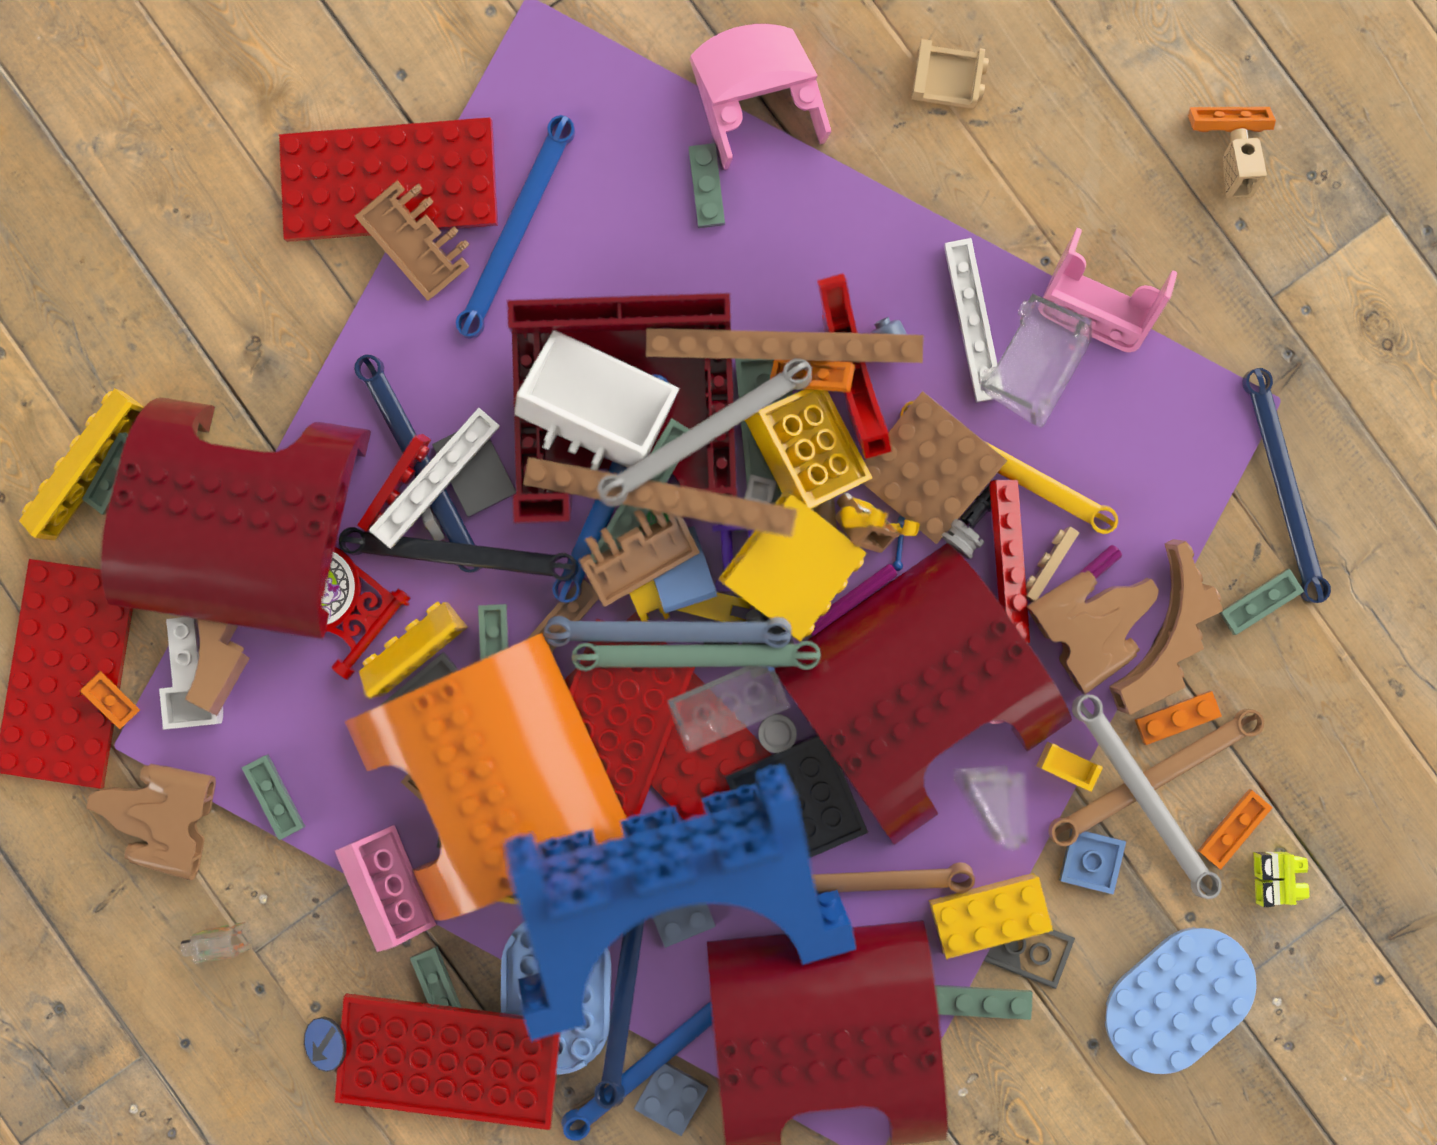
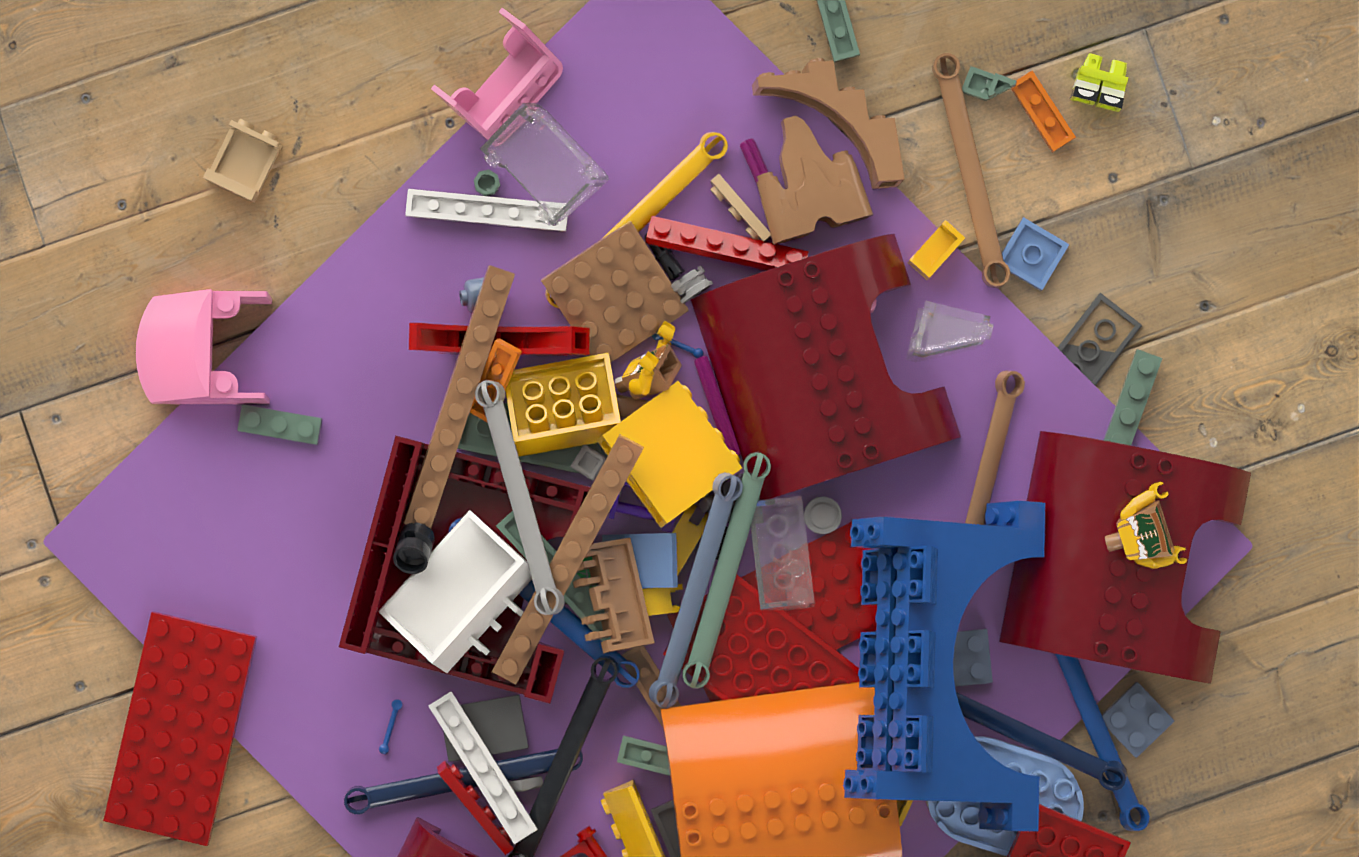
camera: 75 degrees left, 0 degrees up
medium nougat hinge [355,180,469,301] -> none
blue piece [456,115,575,338] -> none
black plate [724,735,868,858] -> none
yellow brick [928,873,1053,959] -> none
light grey piece [1072,695,1222,899] -> none
light blue plate [1105,927,1256,1074] -> none
orange plate [1134,691,1222,745] -> none
none -> blue hinge [379,699,403,754]
none -> black wheel [393,523,435,574]
none -> sand green tile [473,169,500,196]
none -> sand green slope [962,66,1017,101]
none -> torso [1105,482,1187,569]

